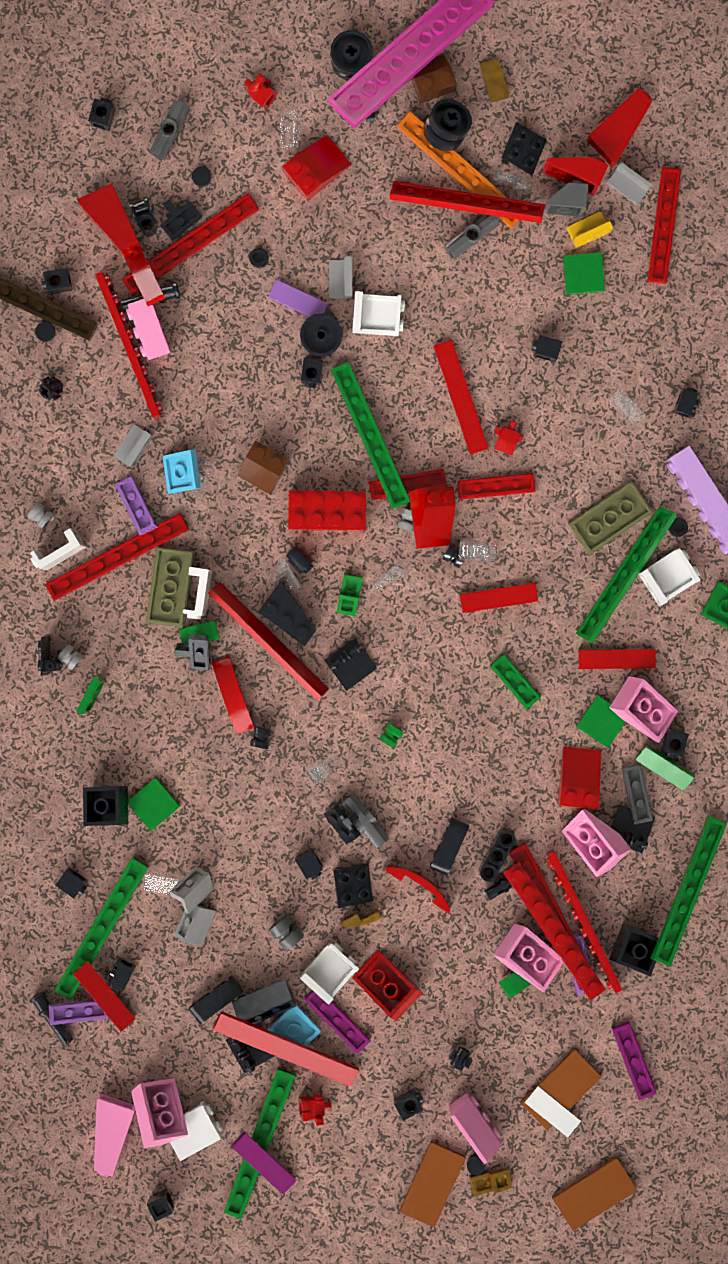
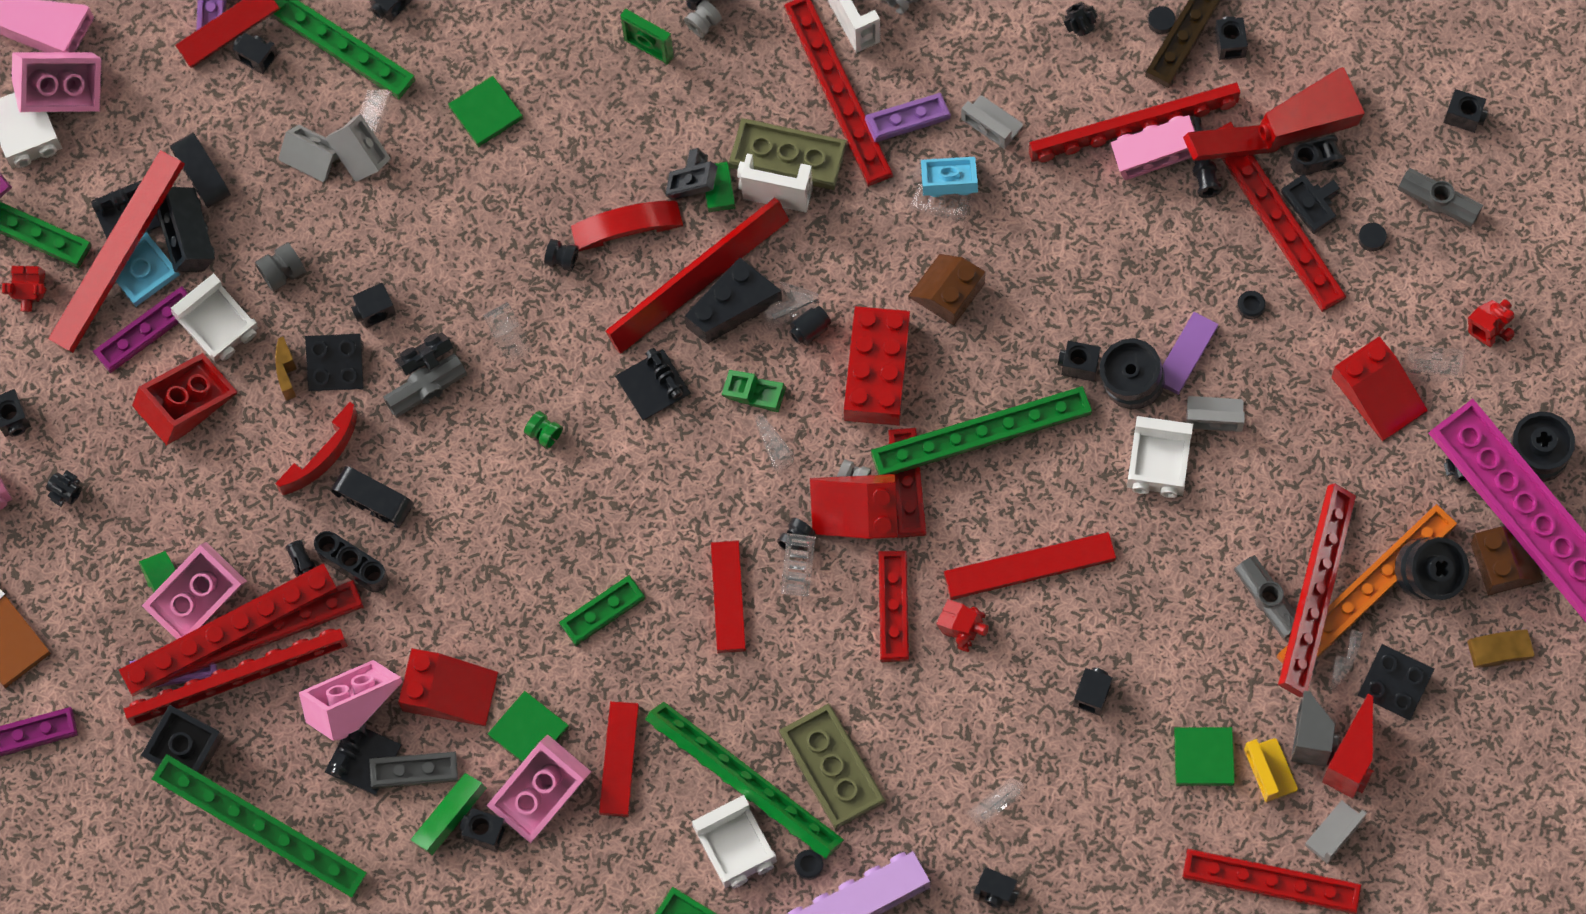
camera: 100 degrees right, 20 degrees down
black brick [83,786,128,826] -> none
red slope [586,88,652,168] -> none

